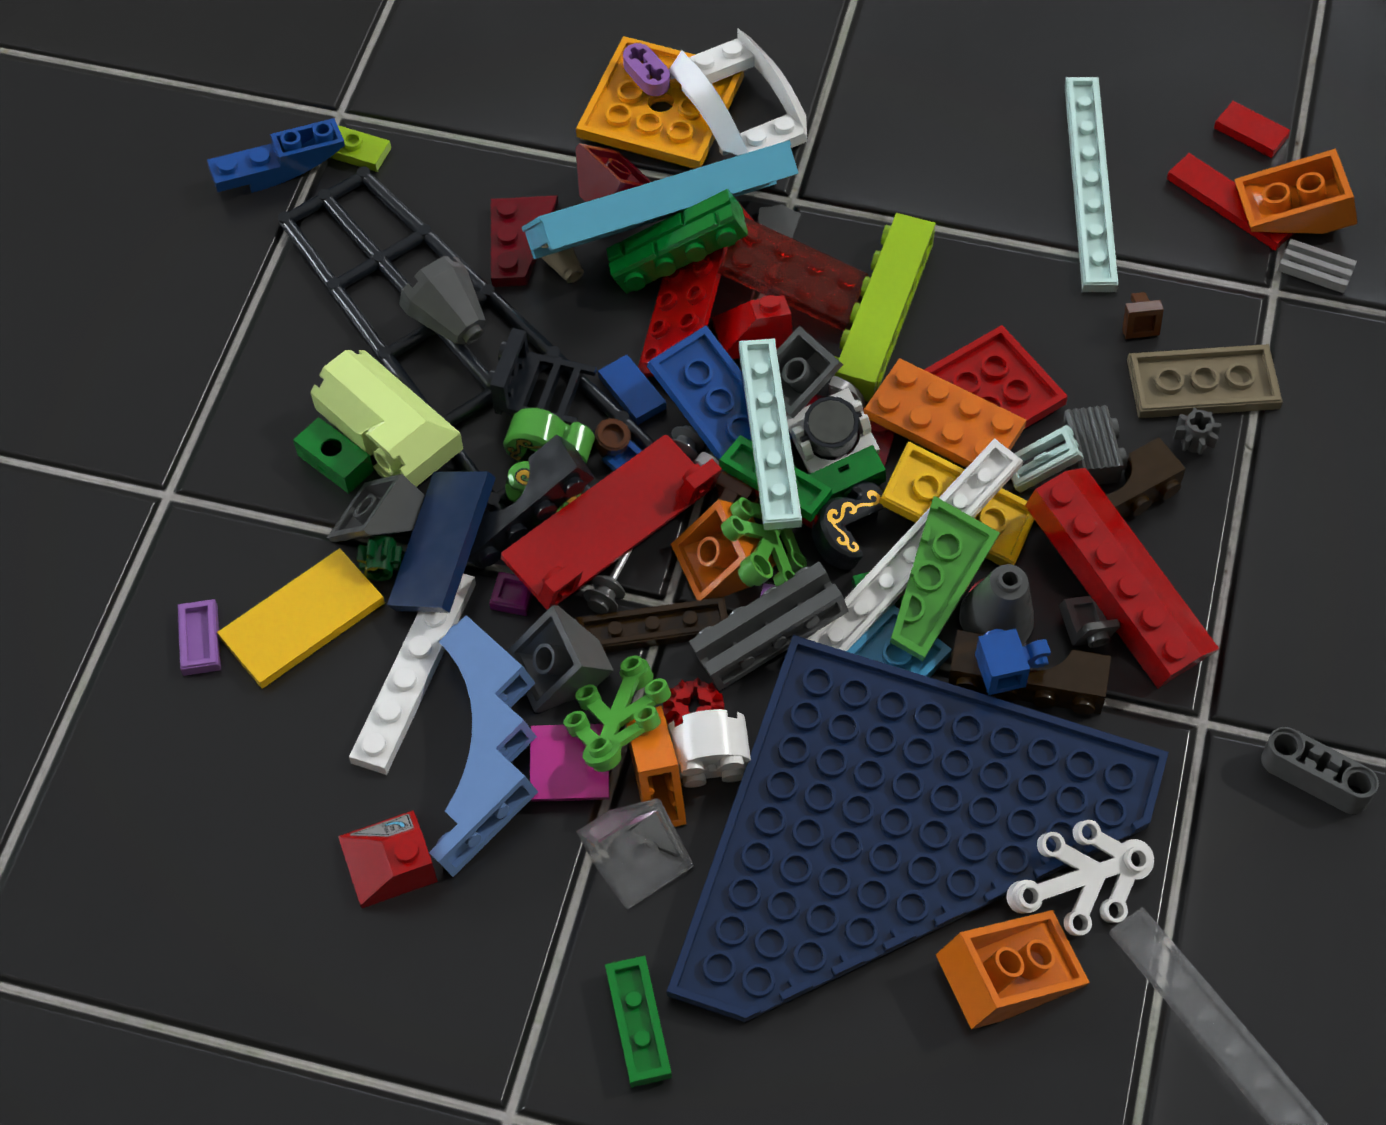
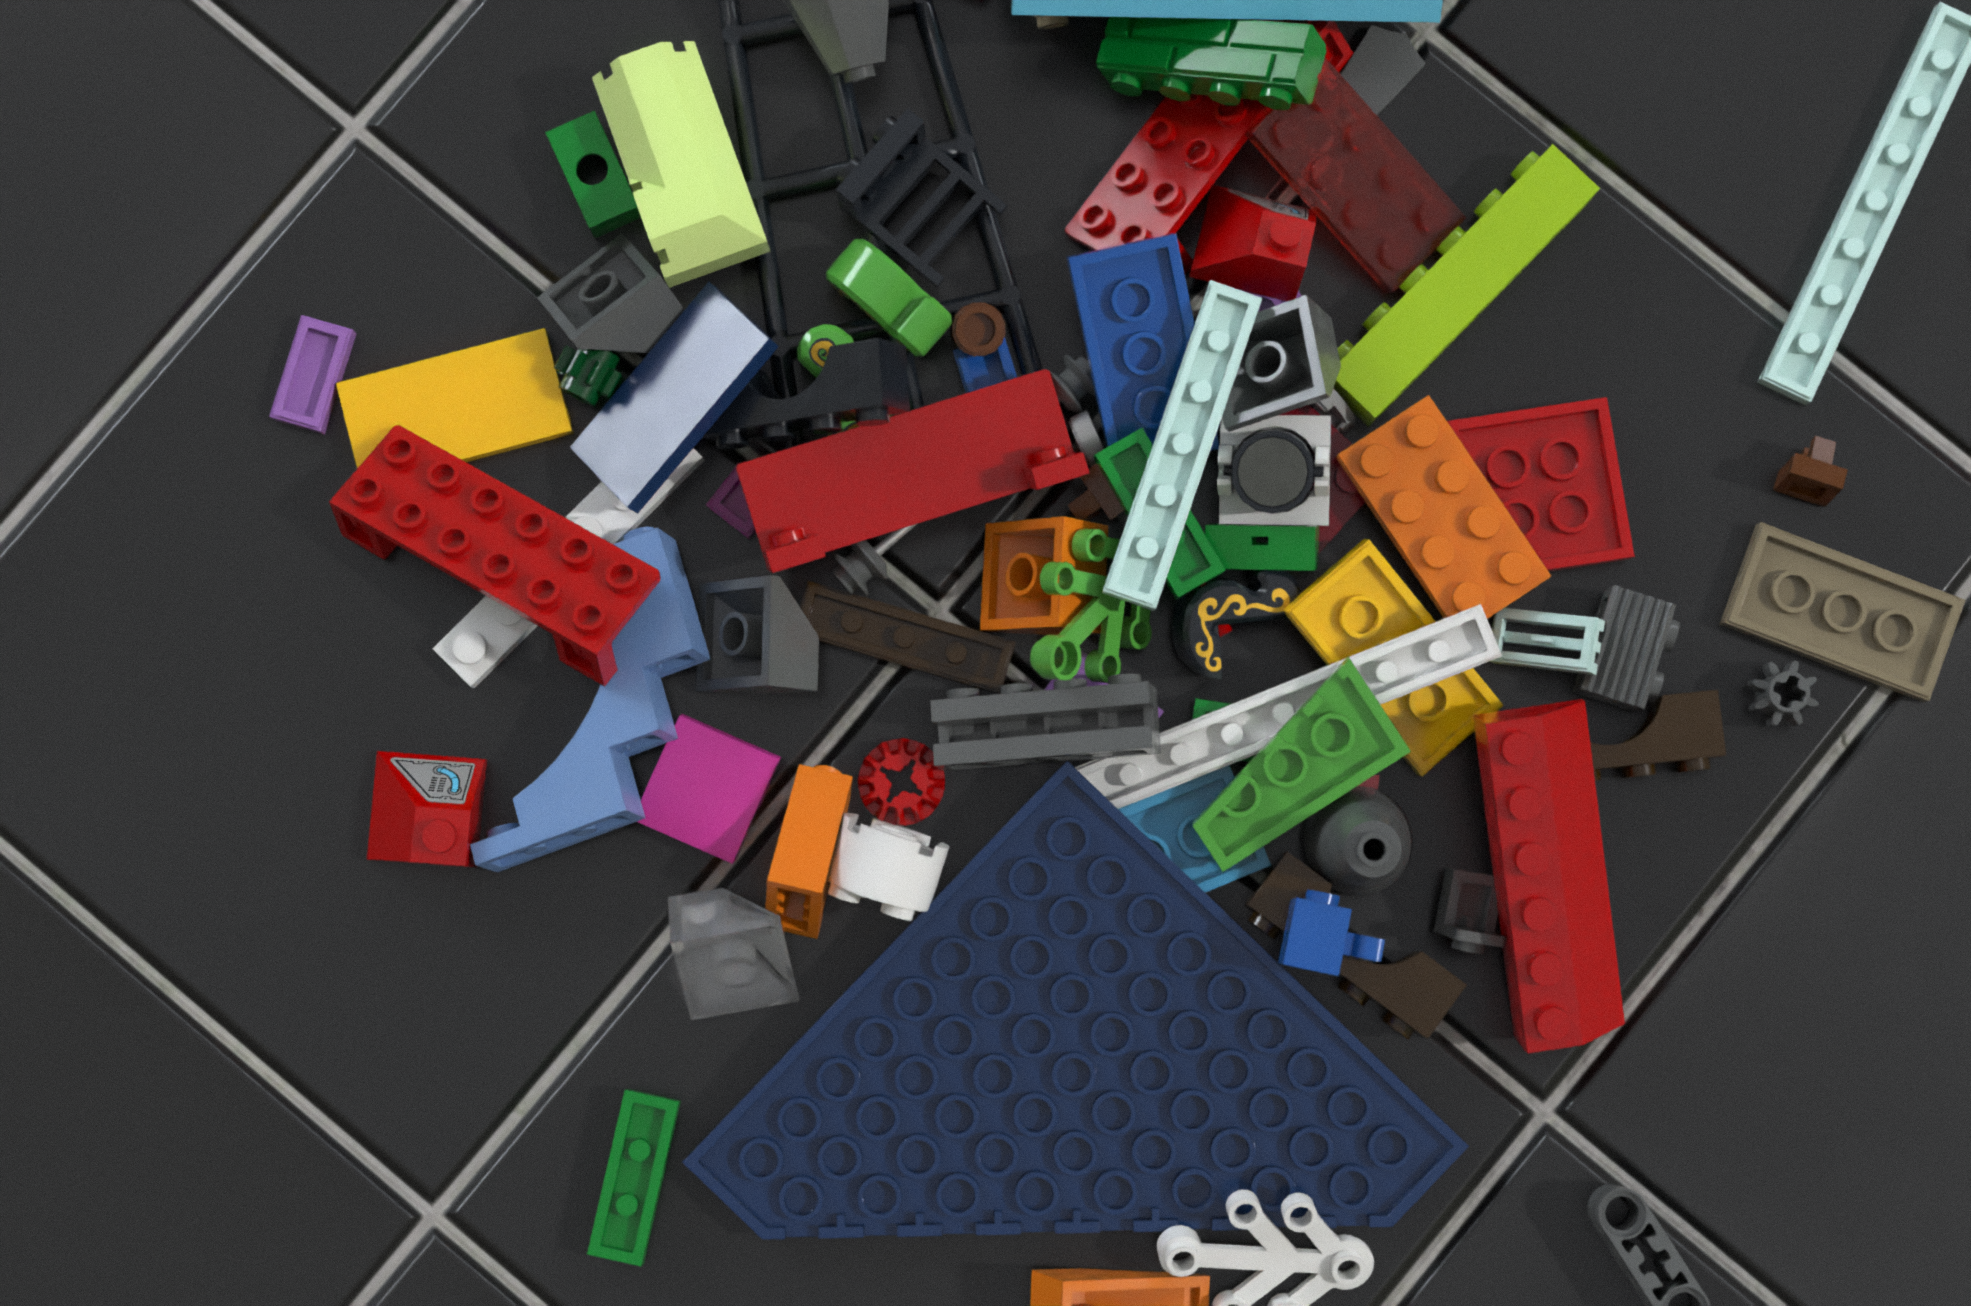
camera: 25 degrees right, 25 degrees up
bright green plant [564,655,671,772] -> none
blue tile [598,355,667,425] -> none
none -> red bracket [329,425,661,687]

